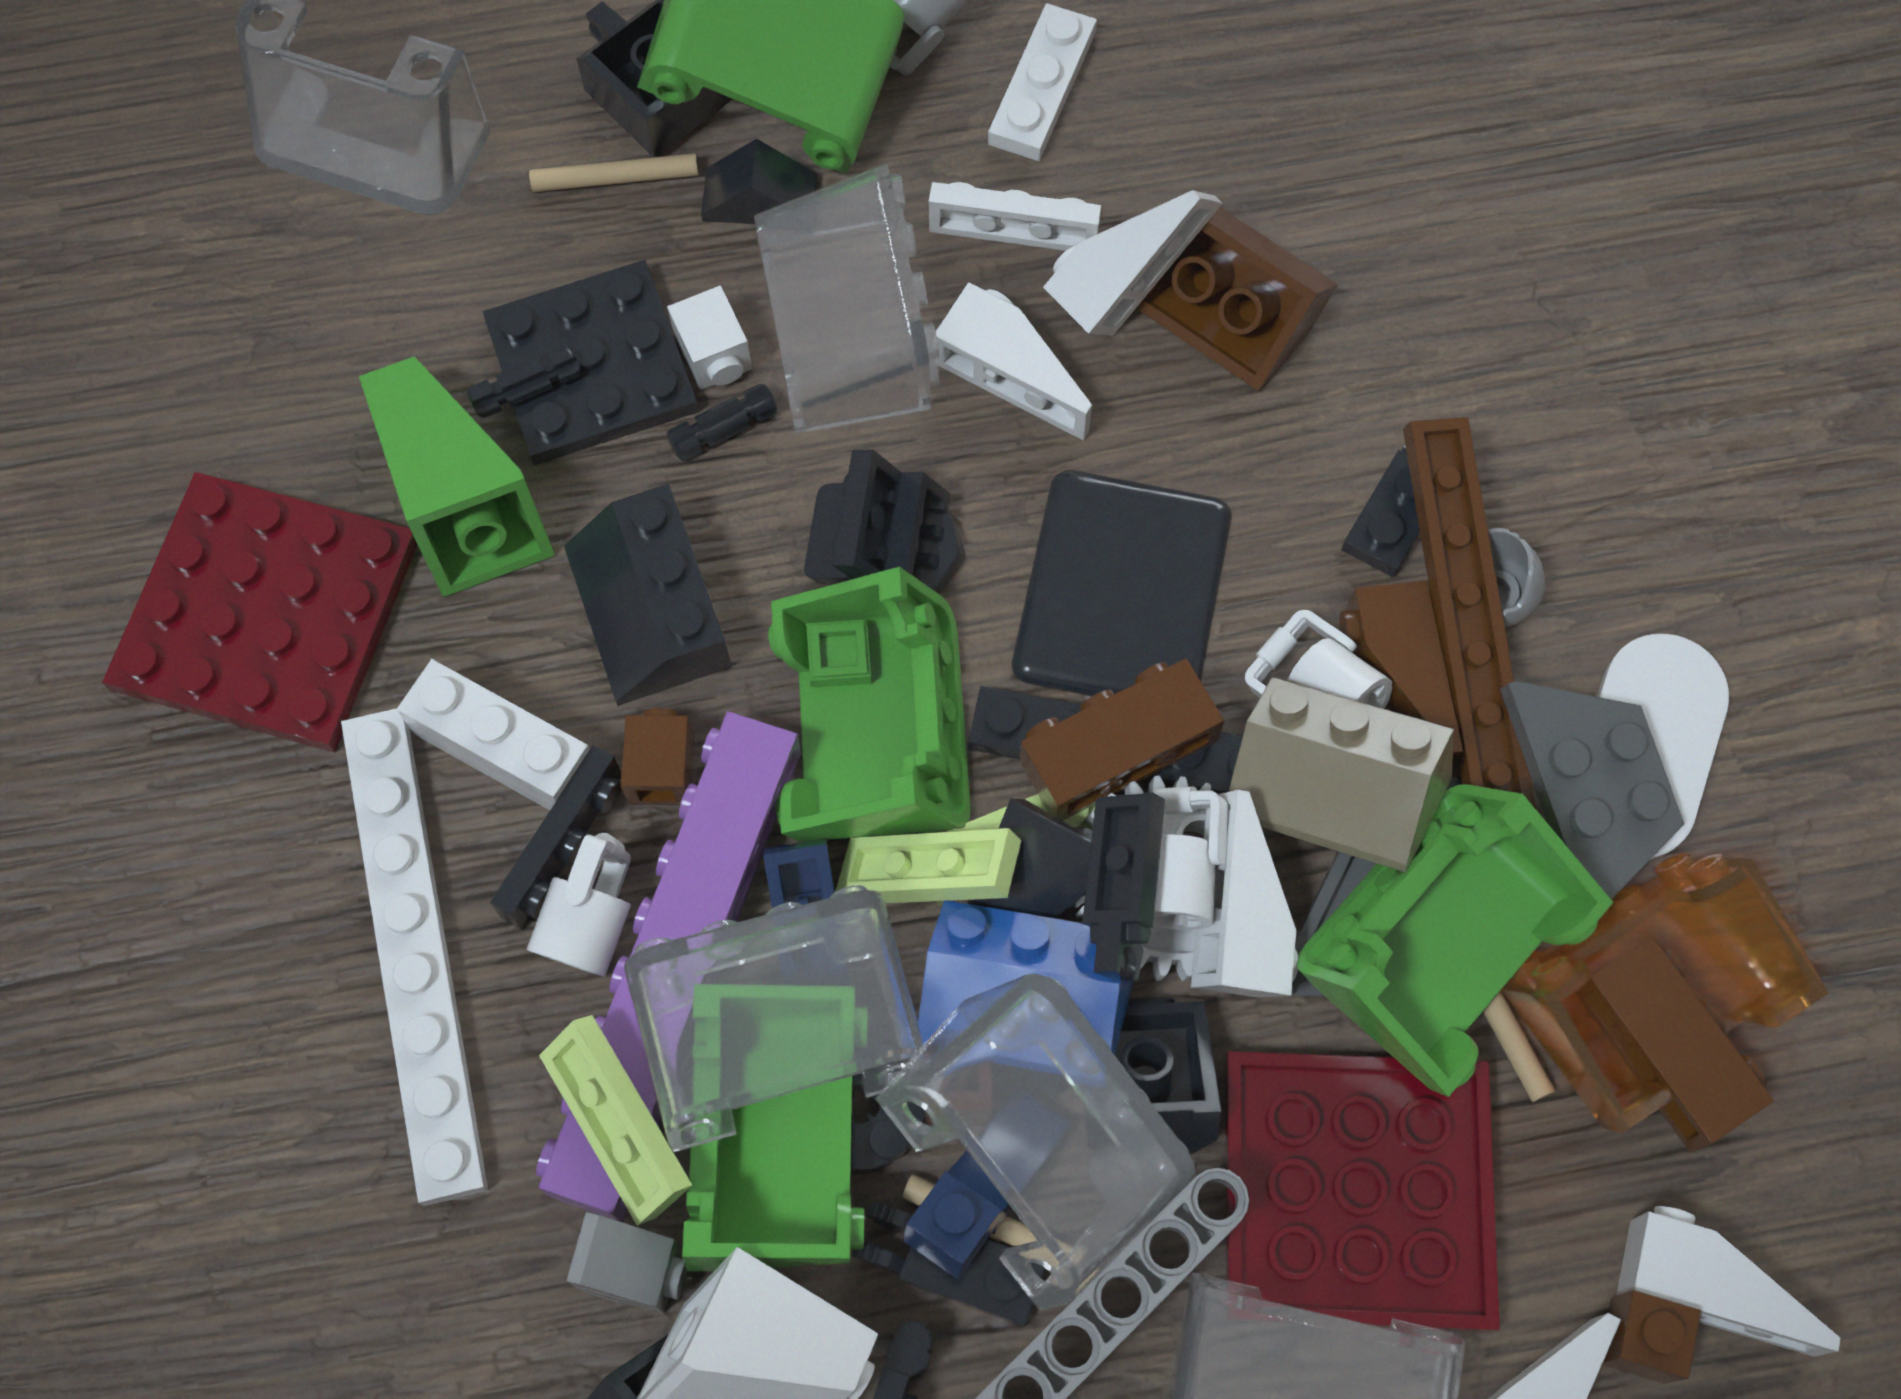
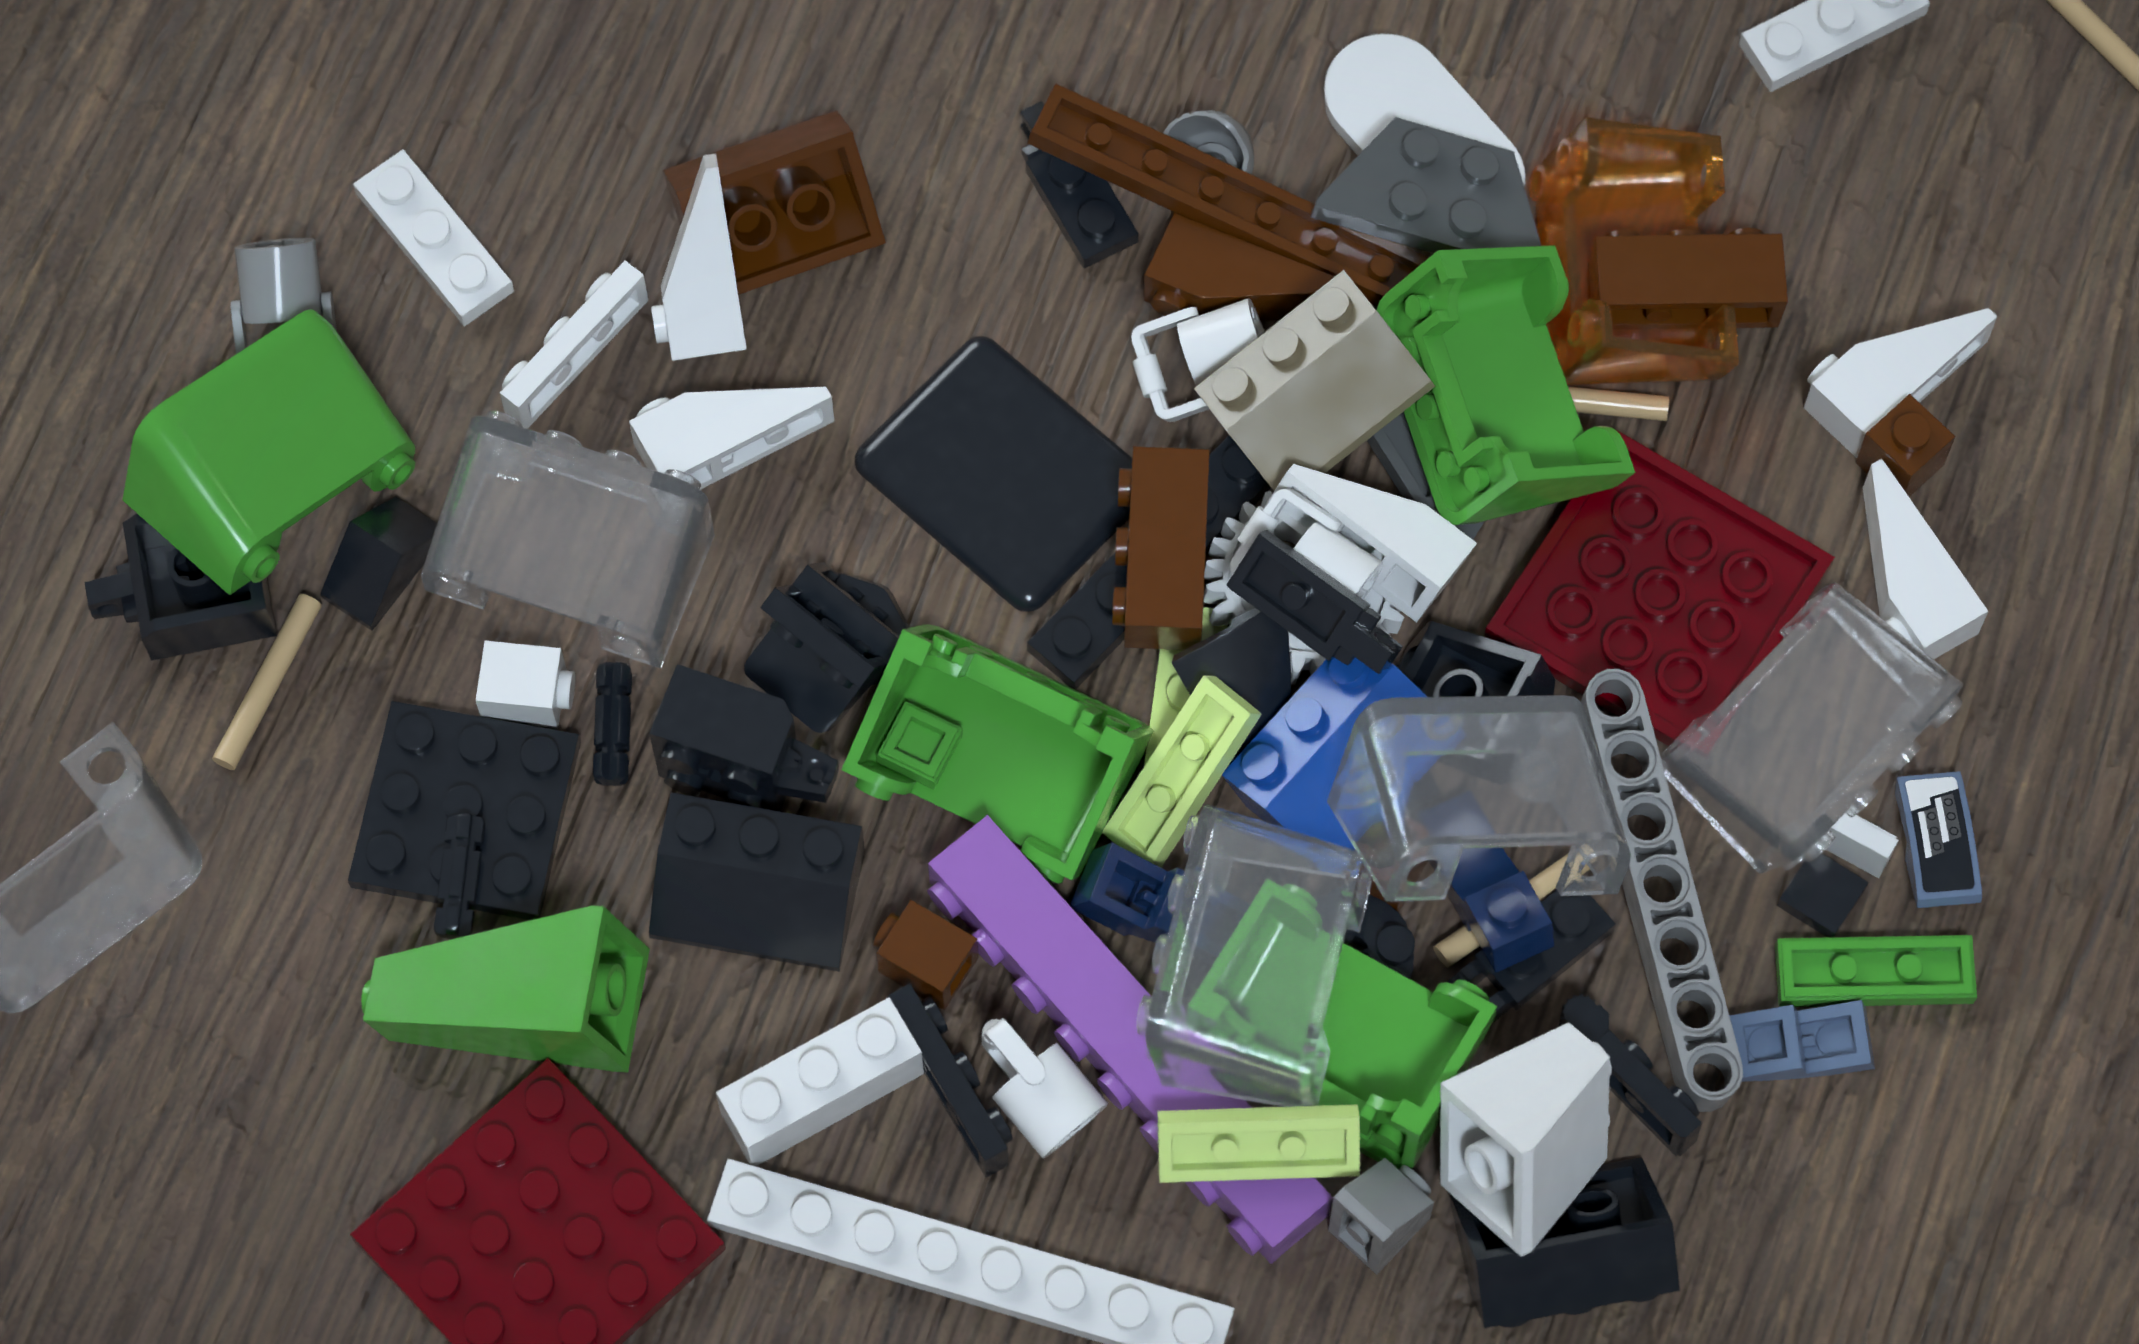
camera: 60 degrees left, 0 degrees up
none -> black hinge [649,664,839,812]

